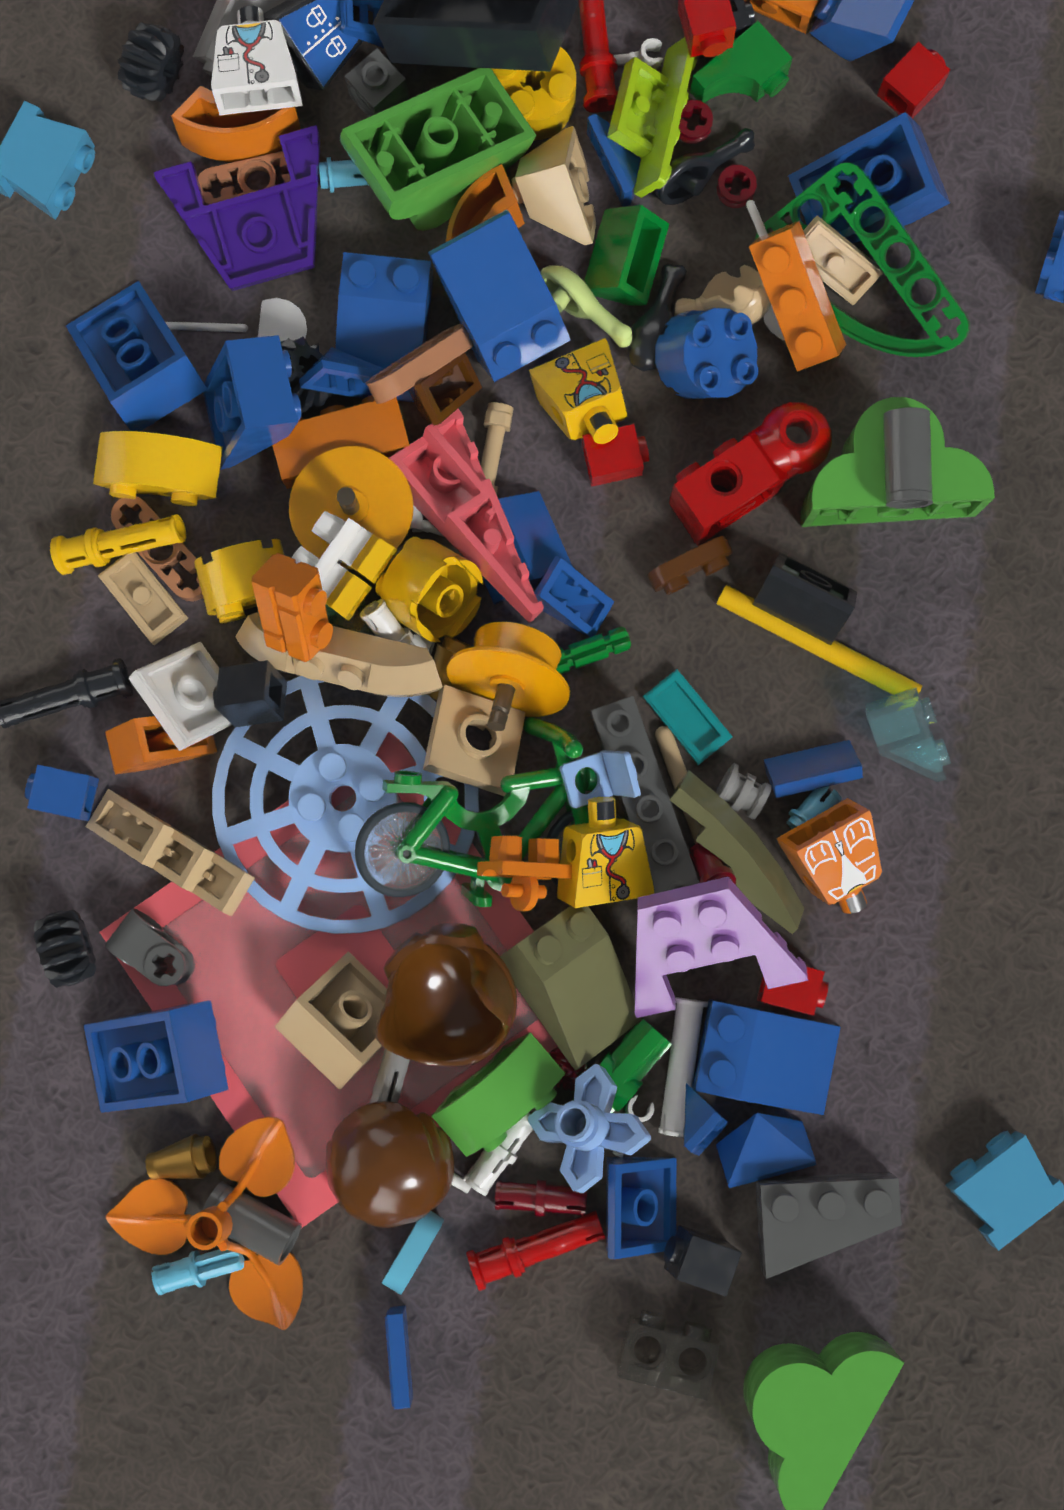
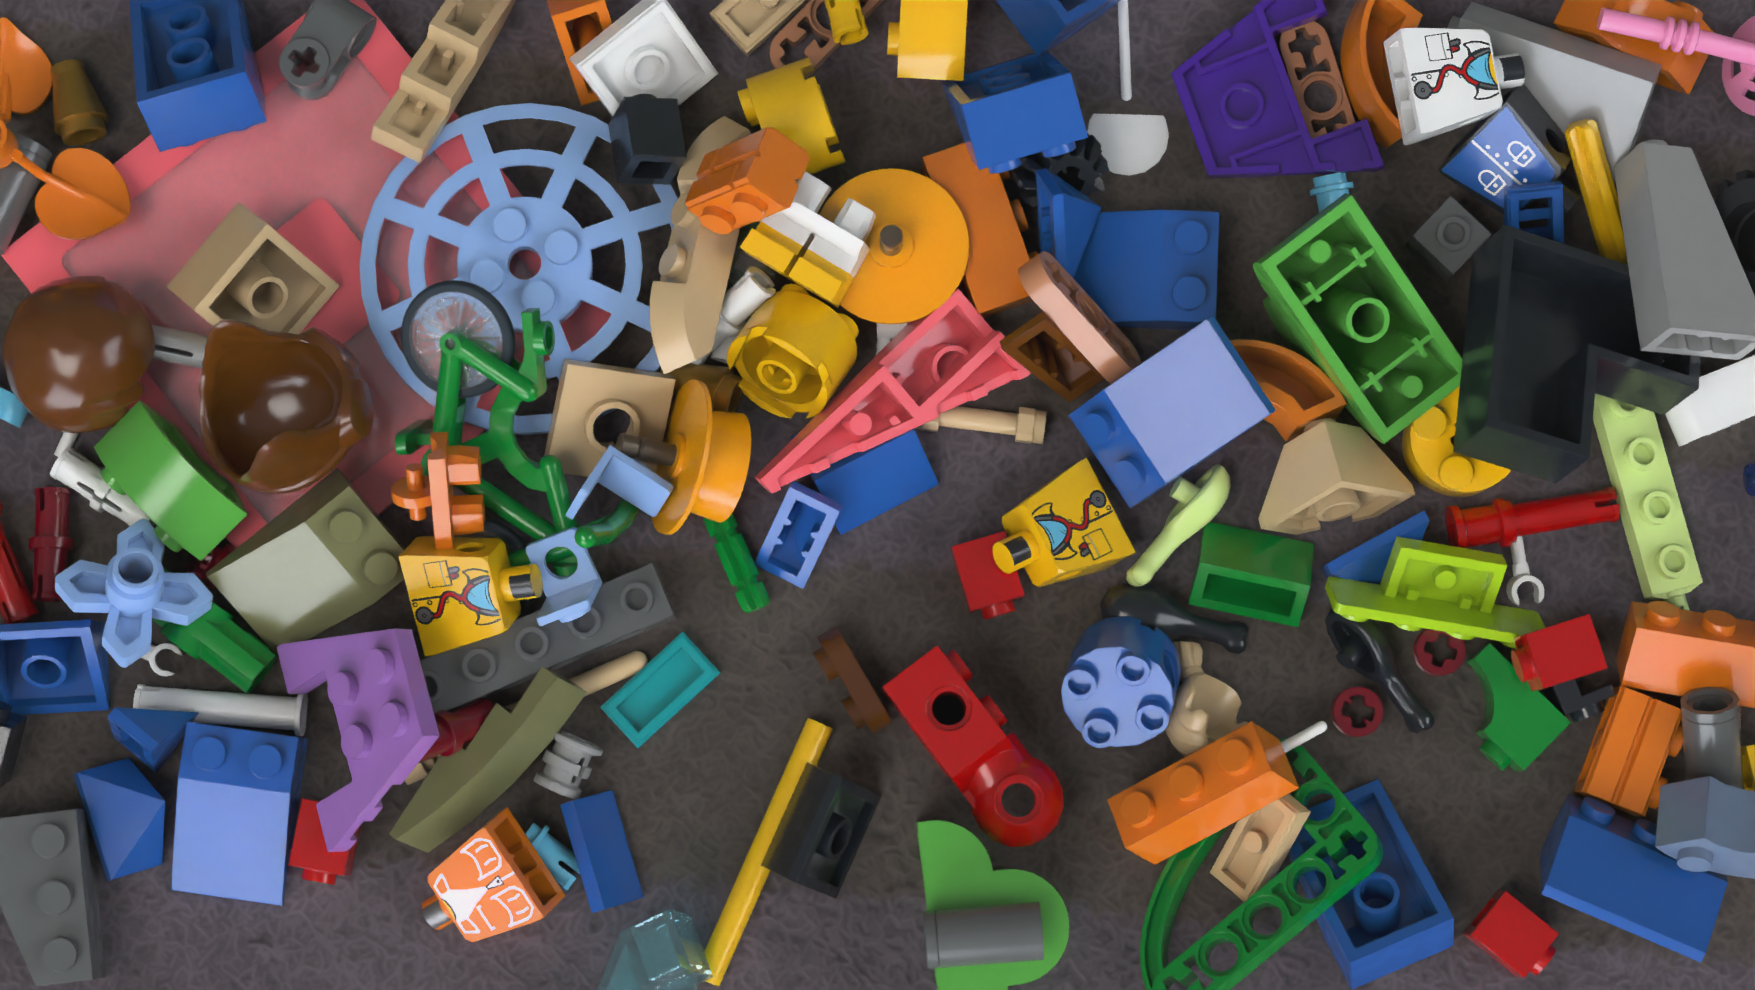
camera: 80 degrees right, 0 degrees up
none -> light blue bracket [565,445,673,520]

